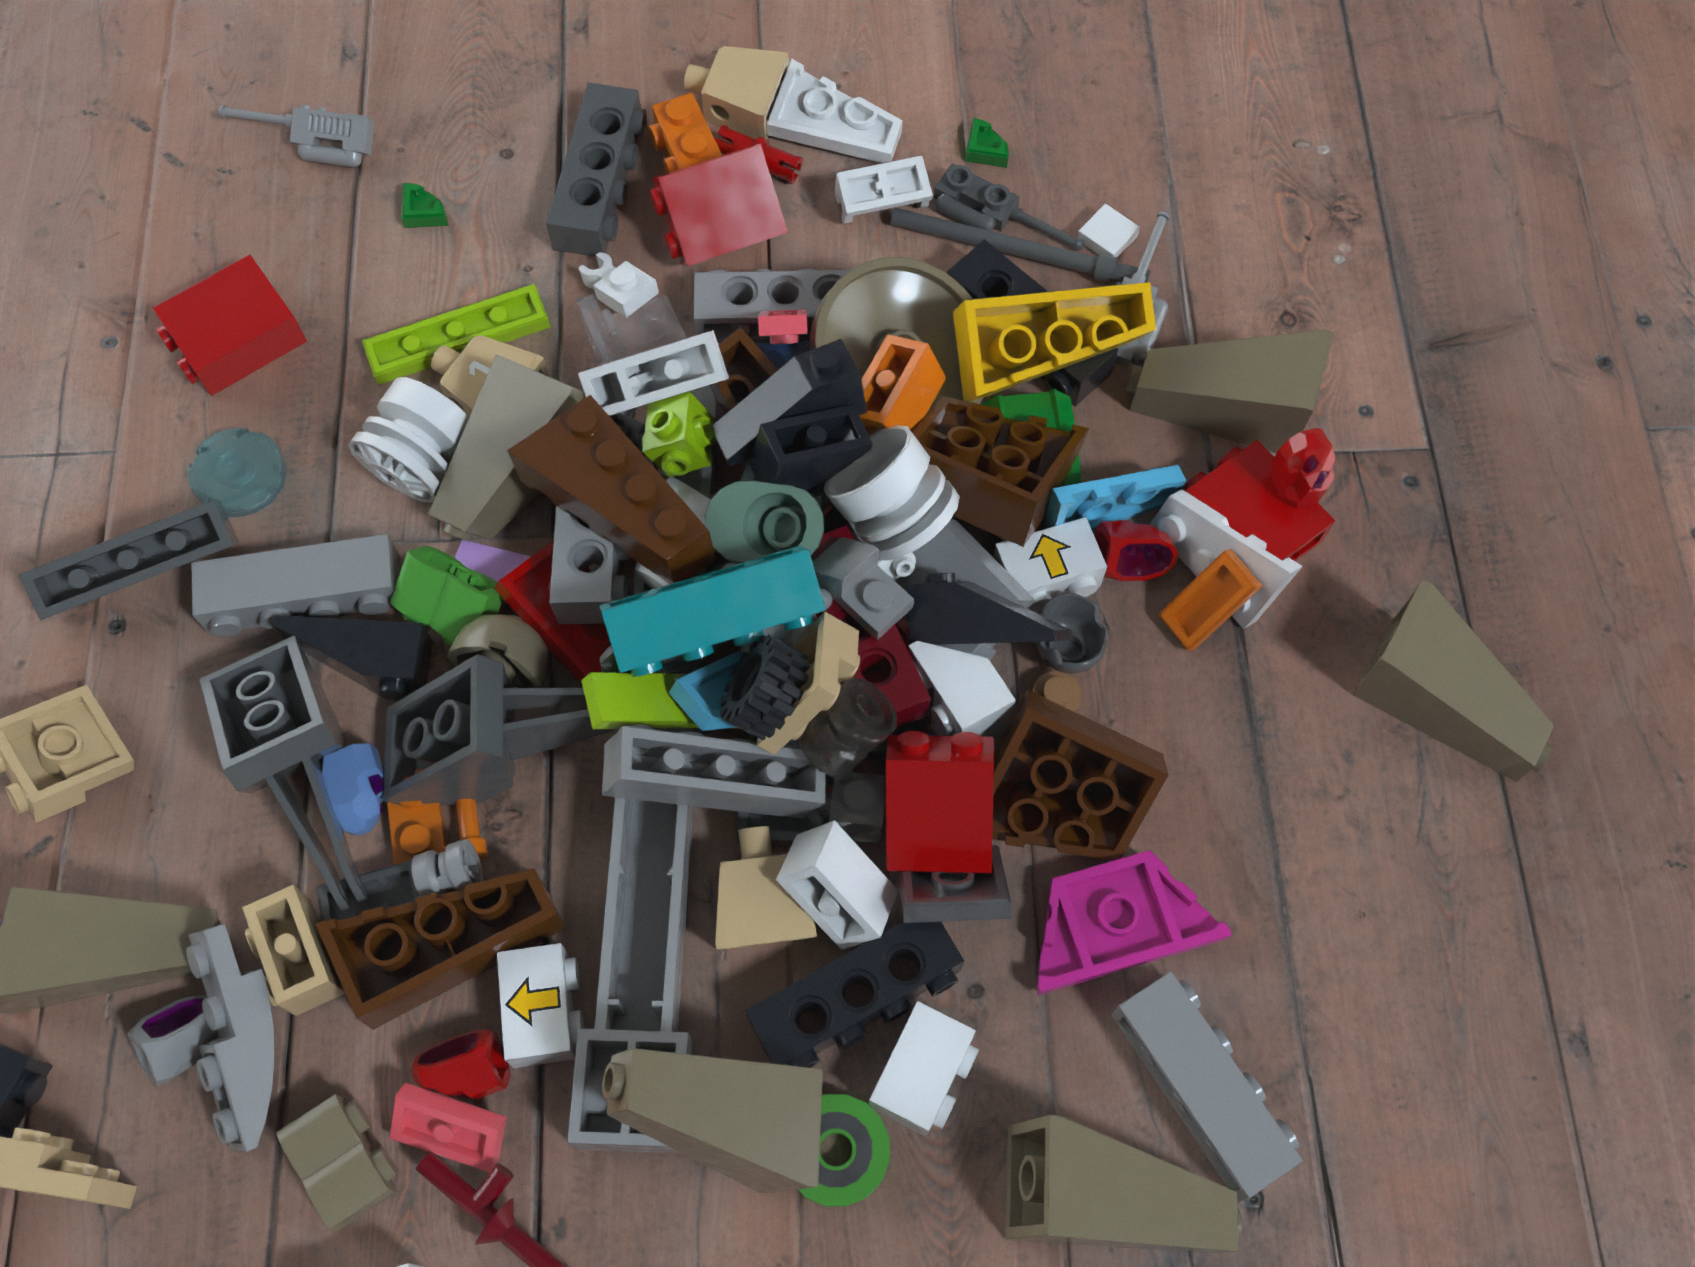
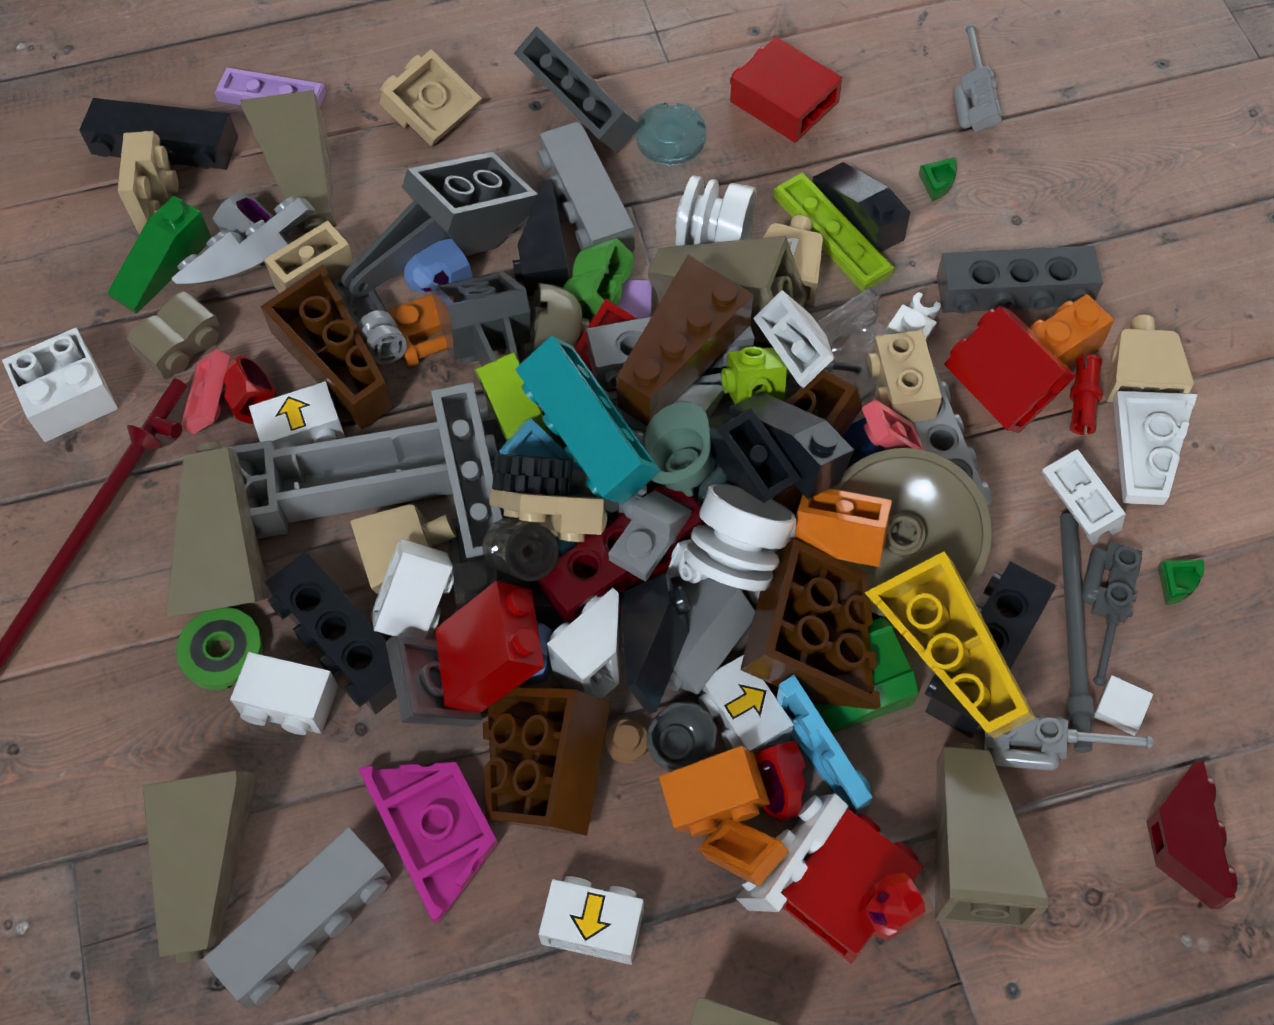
camera: 80 degrees right, 5 degrees down
none -> green slope [107,195,212,314]
none -> white brick [538,876,644,965]
none -> orange brick [658,746,770,837]
none -> black slope [812,162,911,252]
none -> tan brick [867,330,942,422]
none -> dark red slope [1146,761,1238,909]

